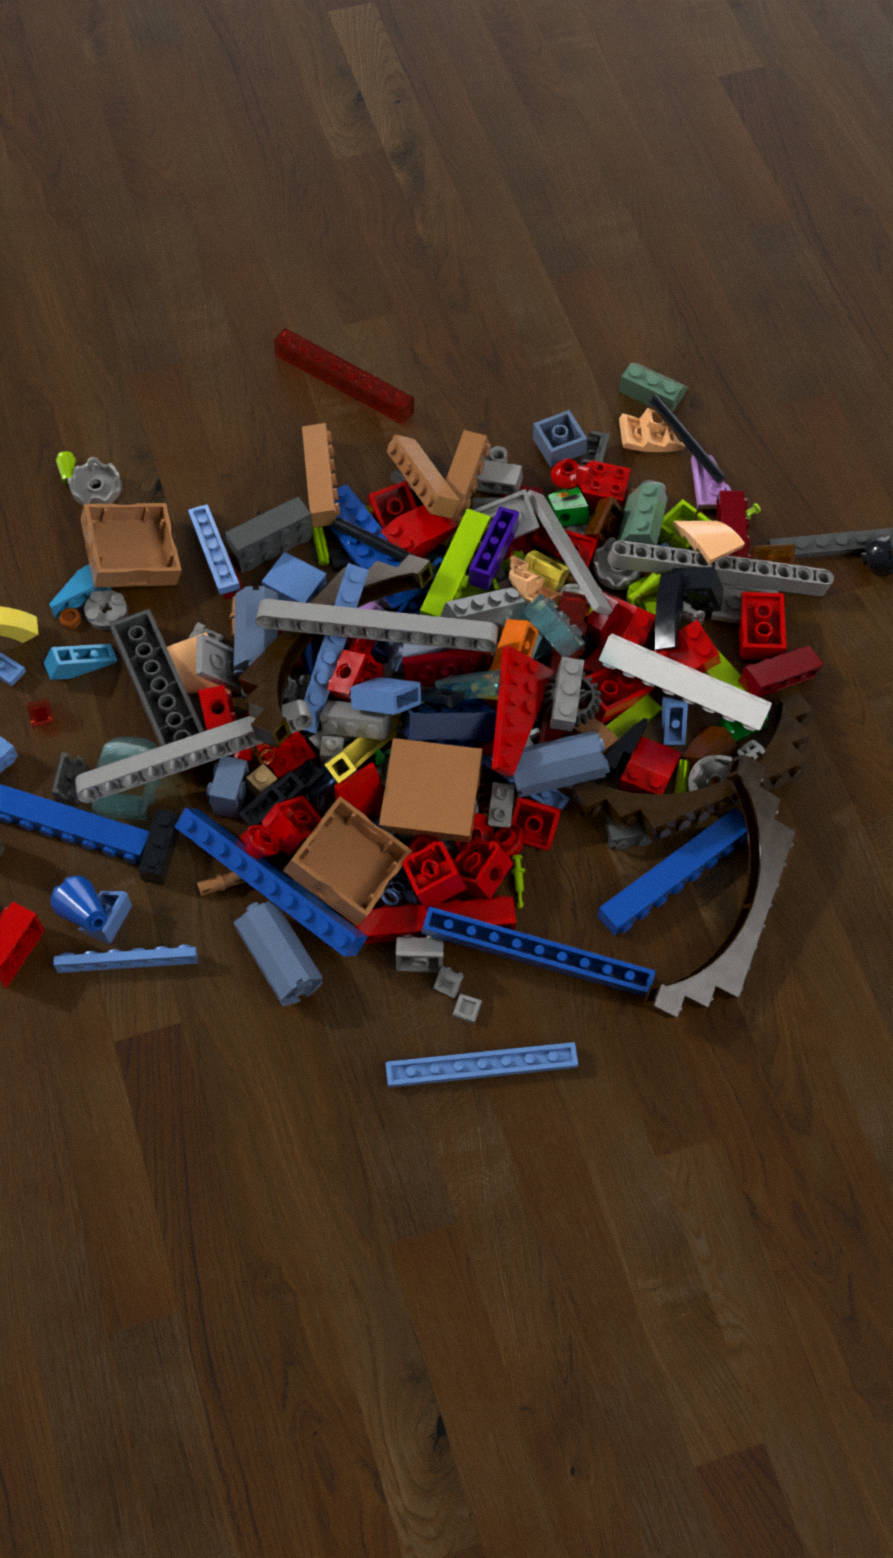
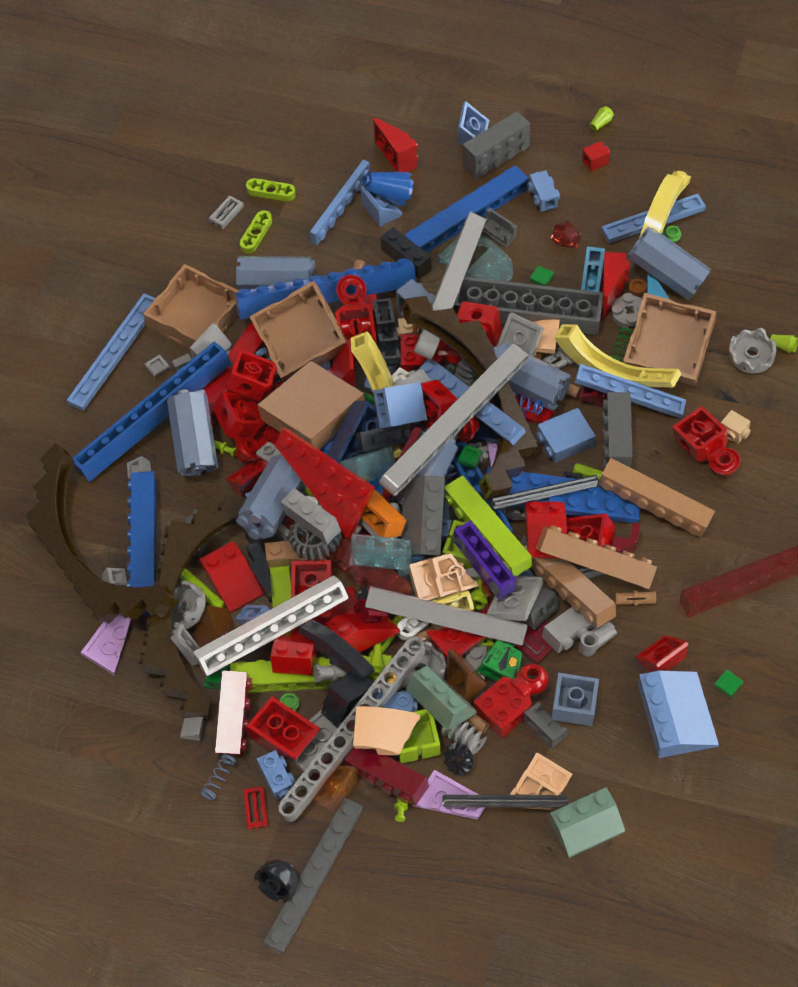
camera: 130 degrees right, 5 degrees down
none -> lavender wing [81,614,132,675]
none -> light grey slope [102,568,127,587]
none -> light grey slope [127,456,151,480]
none -> medium nougat tile [143,264,239,349]
none -> sand blue brick [167,389,218,476]
none -> light grey slope [180,717,204,741]
none -> sand blue piece [200,754,236,800]
none -> light grey tile [209,195,244,229]
none -> lime beam [240,210,272,254]
none -> red tile [243,786,268,830]
none -> lime beam [246,178,296,202]
none -> medium blue brick [257,750,295,801]
none -> bright green plate [279,693,300,711]
none -> black gear [443,743,473,776]
none -> green tile [530,265,554,286]
none -> light yellow arch [554,324,681,388]
none -> red slope [602,252,630,318]
none -> green piece [610,328,633,362]
none -> dark red slope [612,522,640,554]
none -> medium nougat pin [615,590,656,606]
none -> sand blue brick [627,226,711,301]
none -> red slope [635,635,688,673]
none -> slope [638,671,719,758]
none -> red brick [672,406,741,476]
none -> green tile [714,670,743,698]
none -> tan brick [721,410,751,444]

